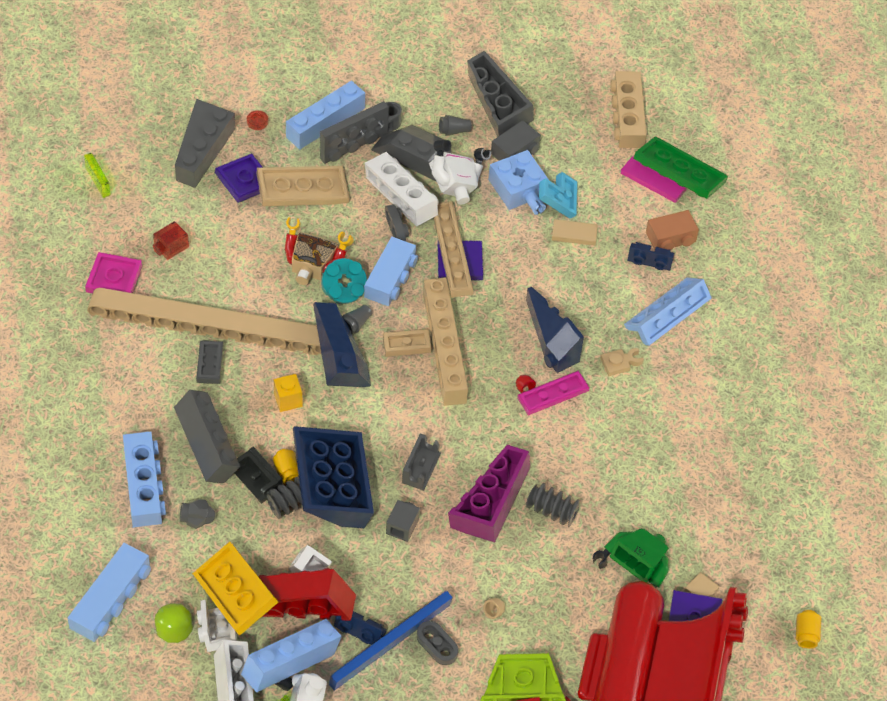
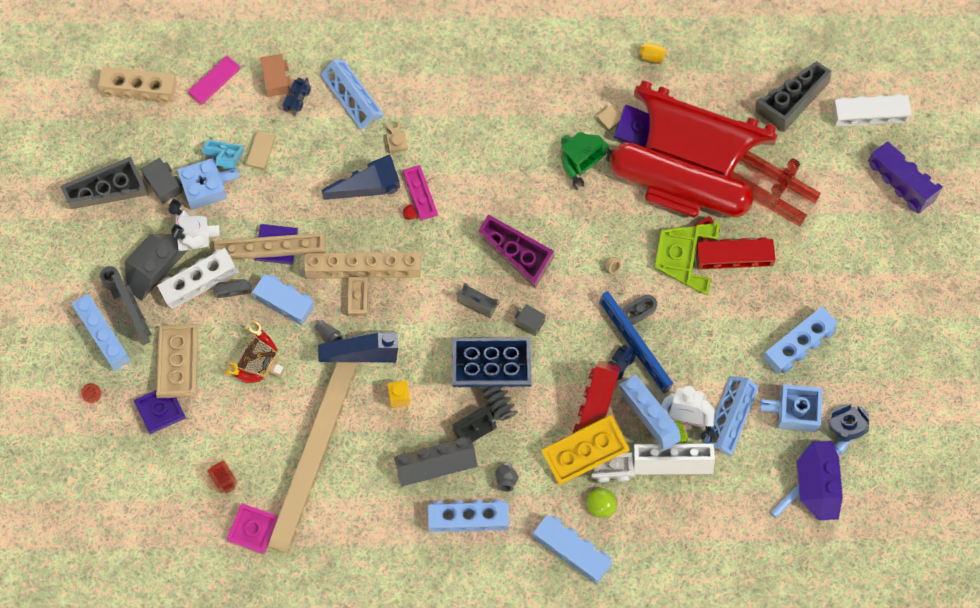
camera: 80 degrees left, 15 degrees up
clear neon green tile [84,153,111,198] -> none
dark grey wedge [175,99,236,188] -> none
dark grey plate [196,341,223,384] -> none
yellow brick [273,449,299,485] -> none
white panel [288,545,332,573] -> none
teal plate [321,258,367,304] -> none
dark grey cone [439,115,472,136] -> none
dark grey piece [526,482,580,528] -> none
green plate [633,136,728,199] -> none

